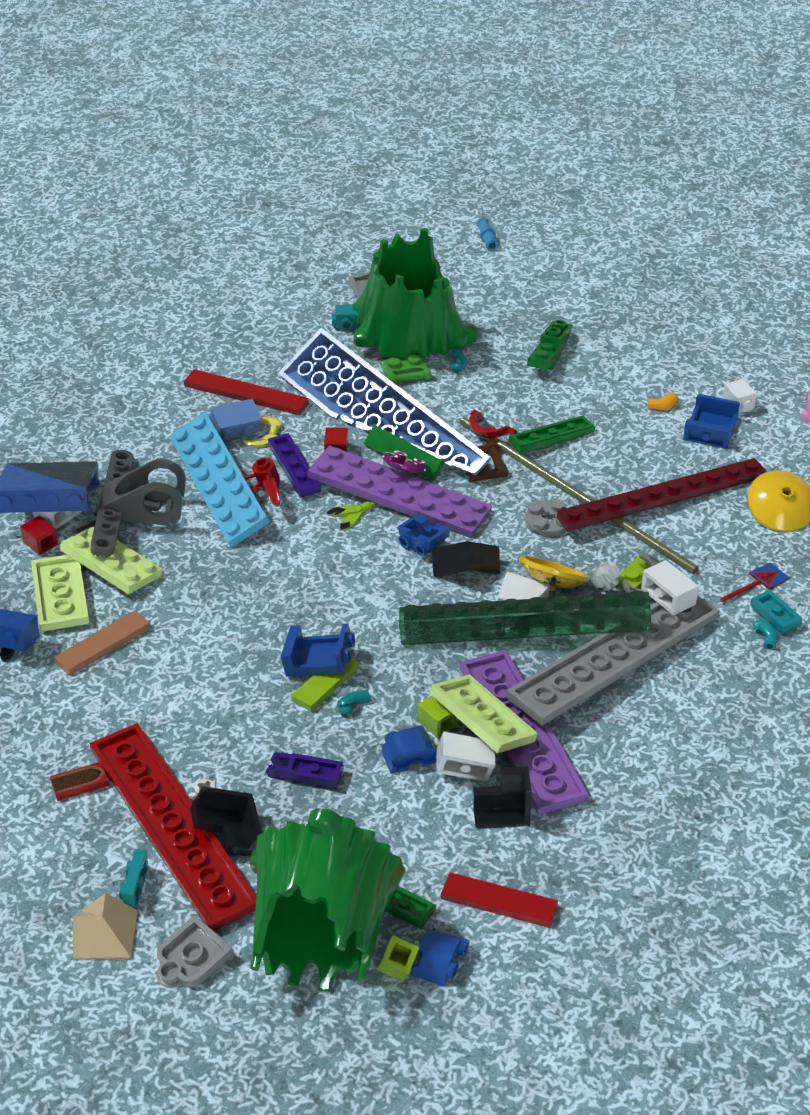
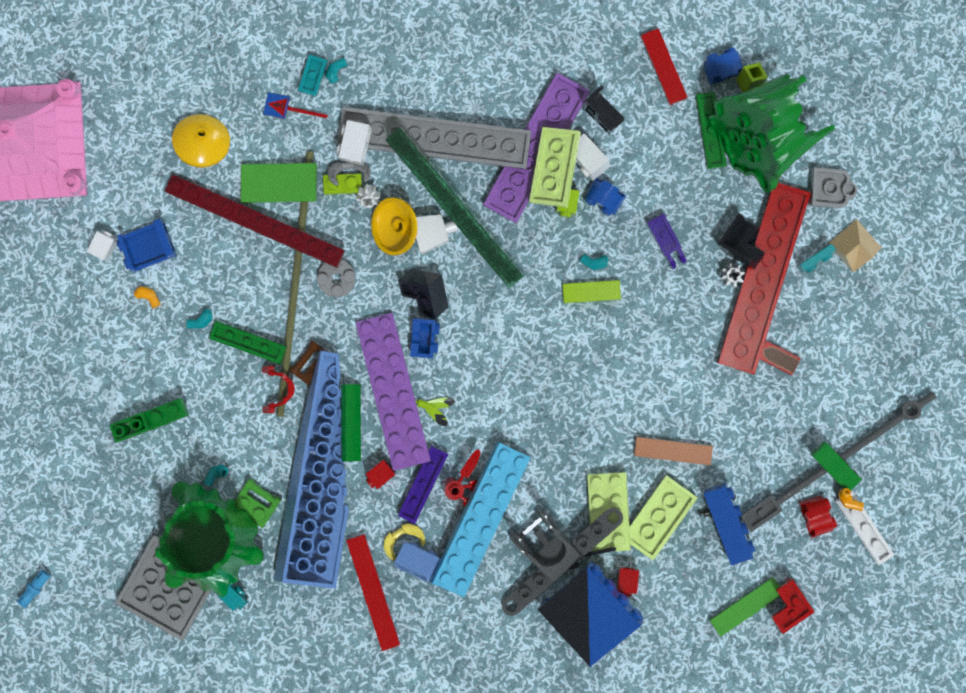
camera: 135 degrees left, 45 degrees up
blue panel [281,623,355,676] -> none
magenta dish [382,451,426,473] -> none
none -> teal arm [187,309,213,329]
none -> bright green tile [241,163,317,203]

